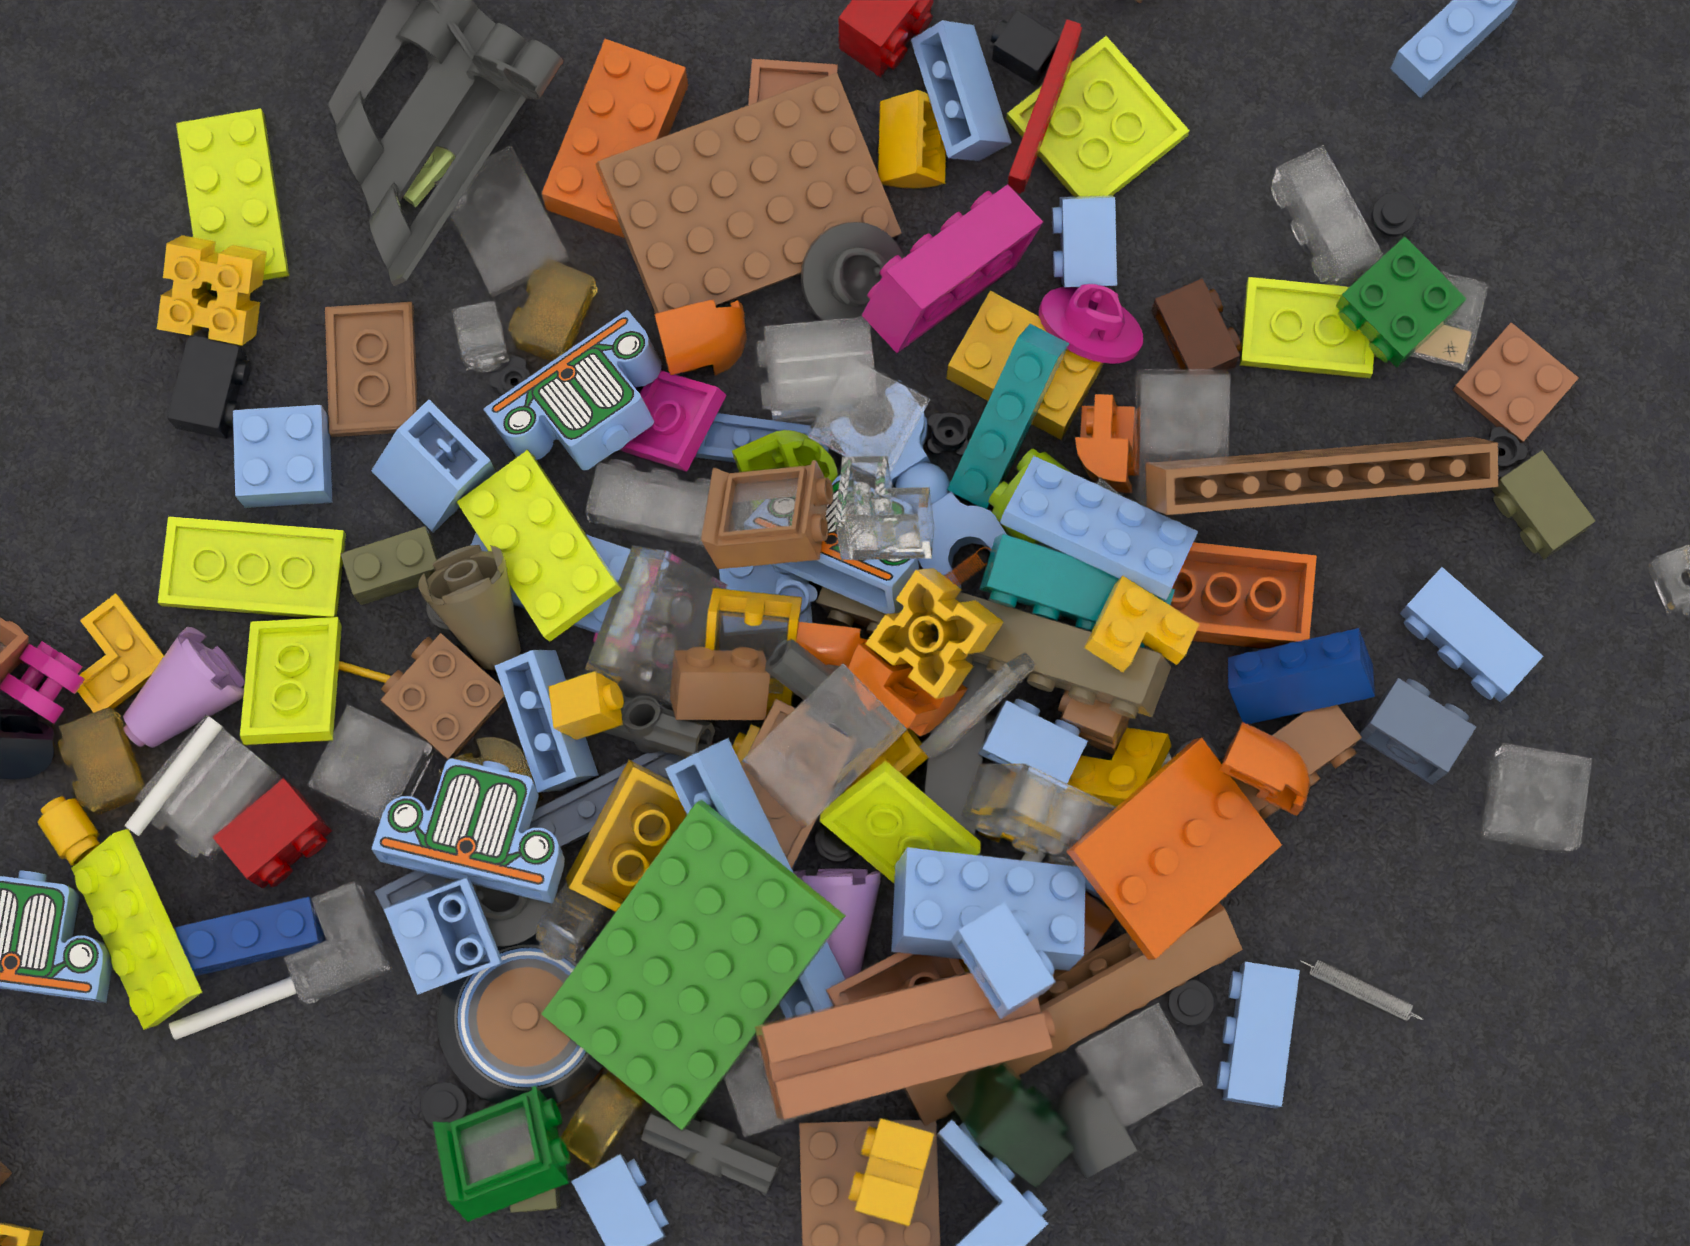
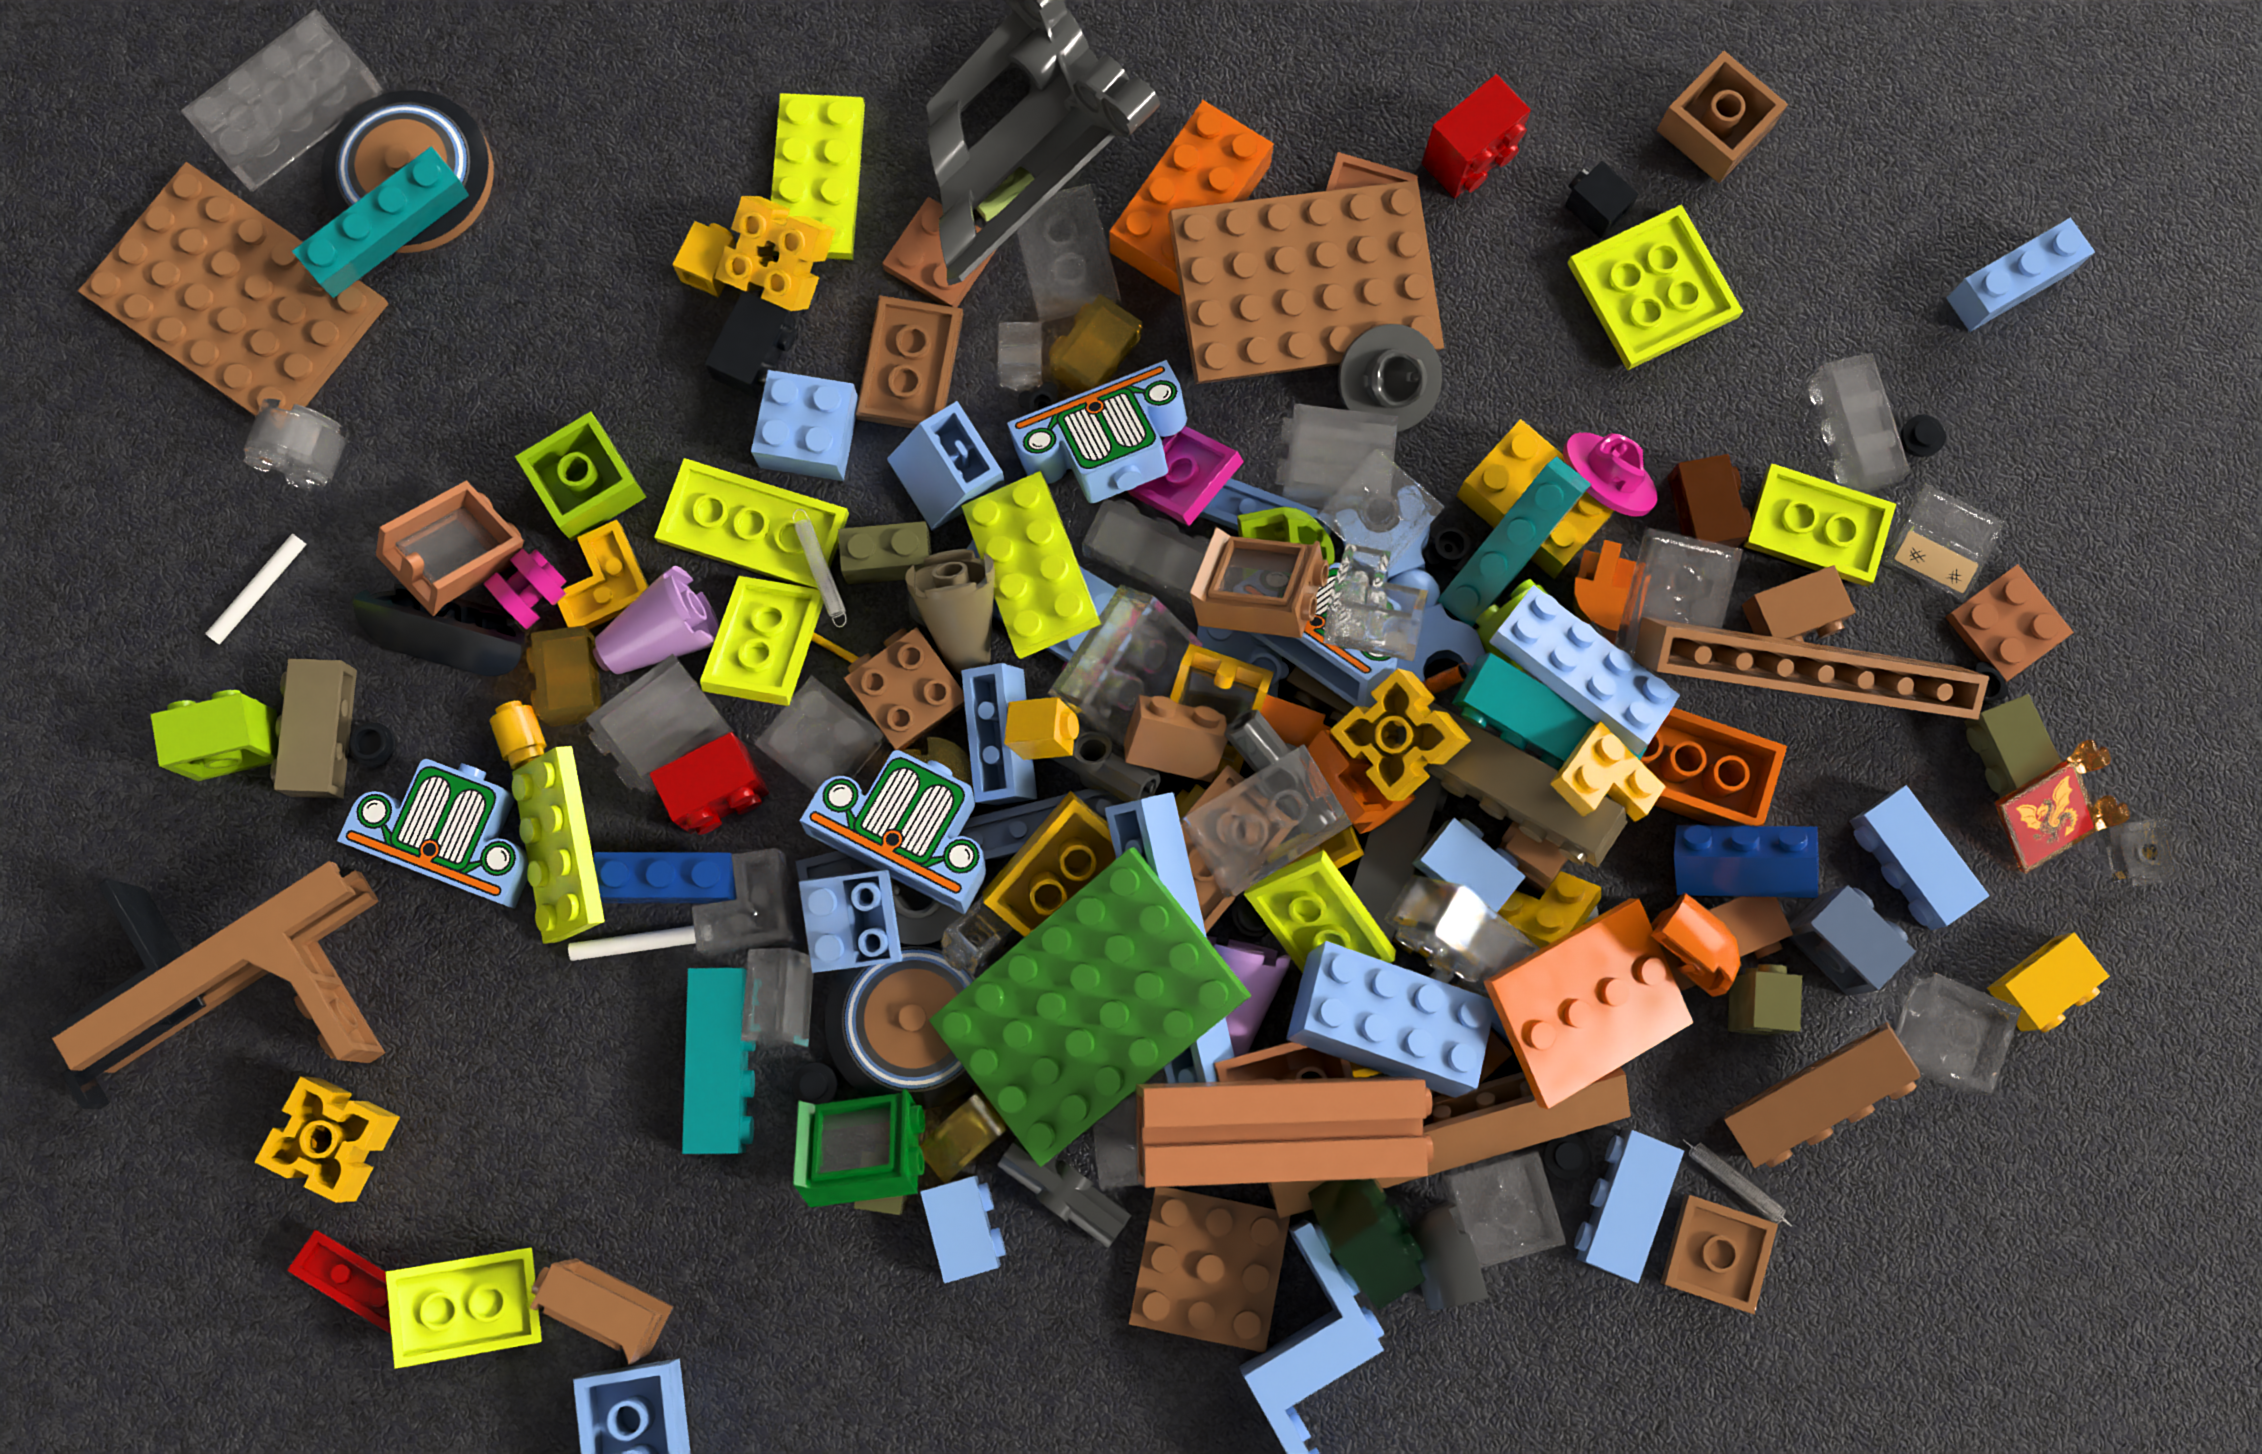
camera: 10 degrees right, 0 degrees up
white bar [124,716,223,836] -> none
orange brick [654,299,747,376] -> none
yellow brick [848,1118,934,1226] -> none
dark pink brick [862,184,1043,353] -> none
yellow brick [878,90,946,188] -> none
light blue brick [911,20,1011,161] -> none
clear tile [920,652,1036,758] -> none
light blue brick [951,902,1056,1019] -> none
red tile [1008,19,1082,194] -> none
light blue brick [1052,195,1117,287] -> none
green brick [1336,237,1467,368] -> none
none -> lime brick [515,412,646,542]
none -> yellow brick [672,221,736,297]
none -> teal brick [682,968,757,1154]
none -> clear brick [741,948,814,1048]
none -> white piece [793,509,846,627]
none -> nougat plate [882,197,997,308]
none -> medium nougat plate [1660,1194,1778,1314]
none -> medium nougat brick [1724,1022,1921,1168]
none -> olive brick [1728,964,1802,1036]
none -> medium nougat brick [1742,565,1856,642]
none -> yellow brick [1987,932,2110,1033]
none -> flag [1994,740,2130,874]

